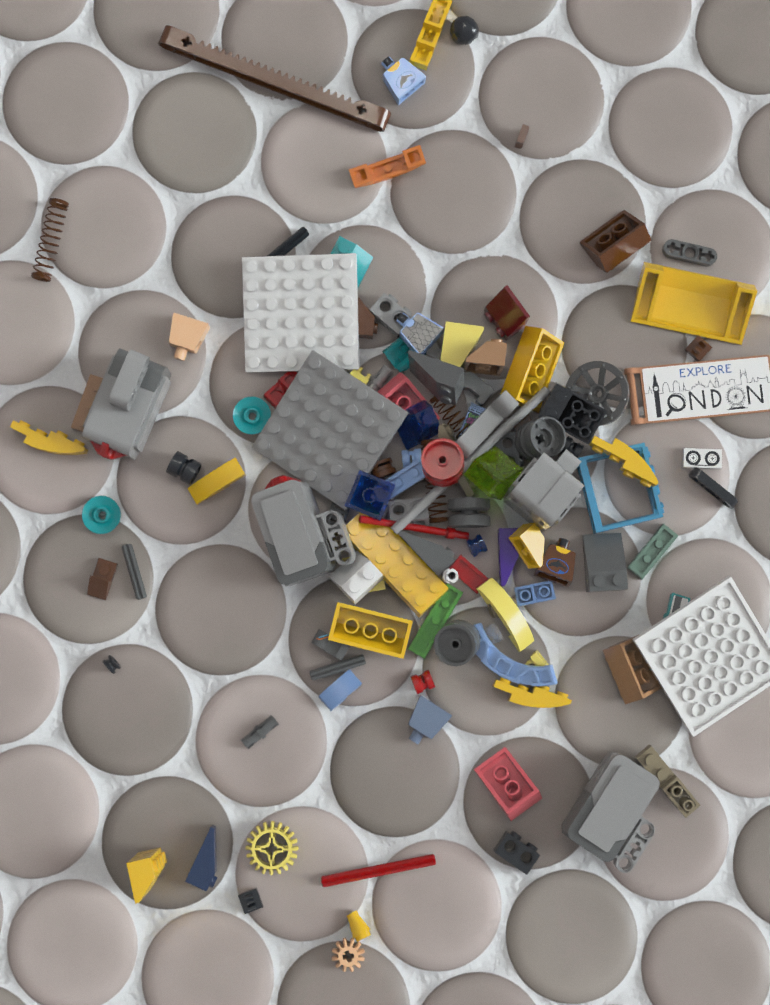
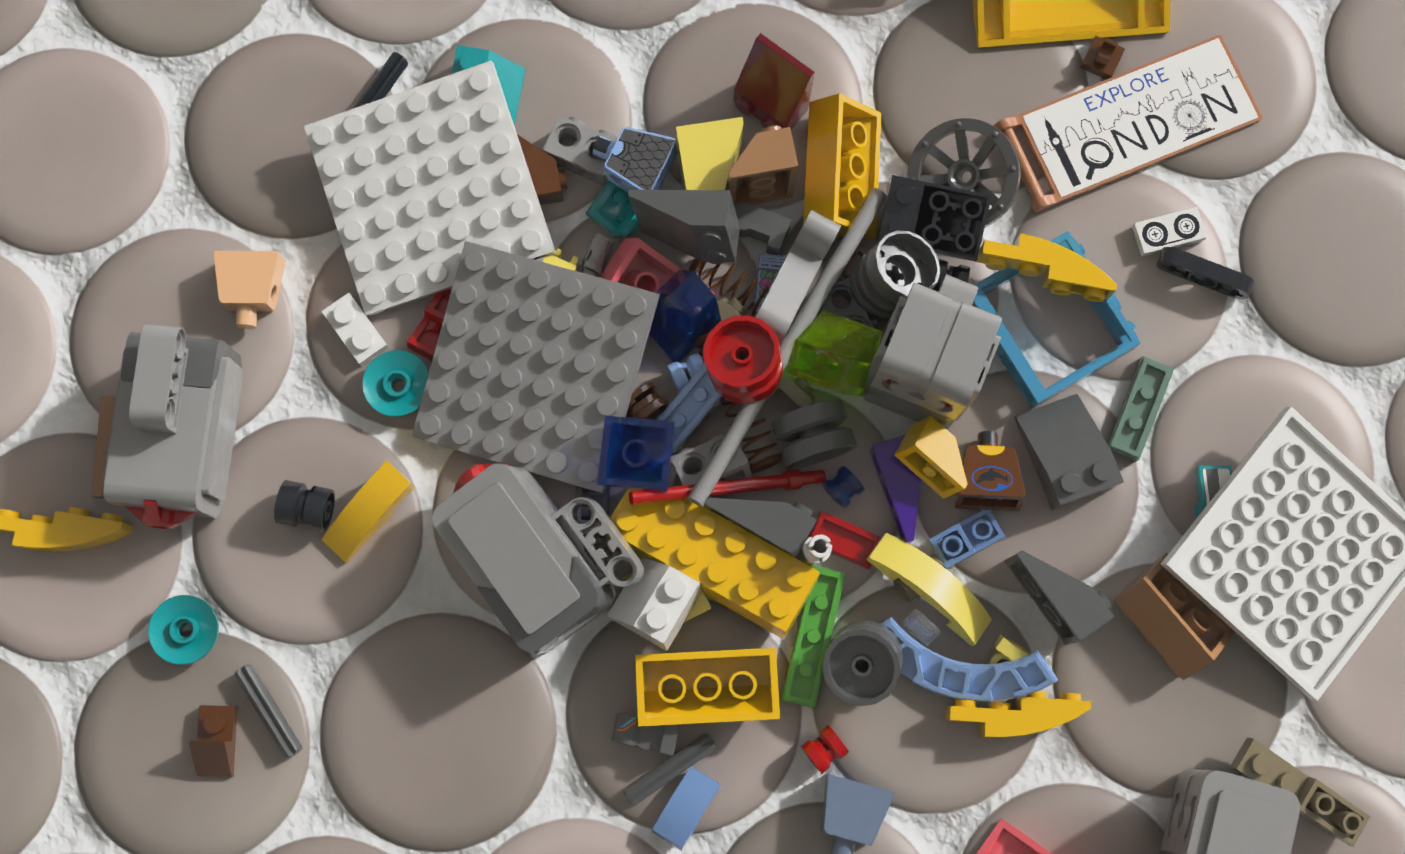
camera: 10 degrees left, 5 degrees down
none -> white plate [321,293,389,367]
none -> dark grey slope [1004,550,1114,645]

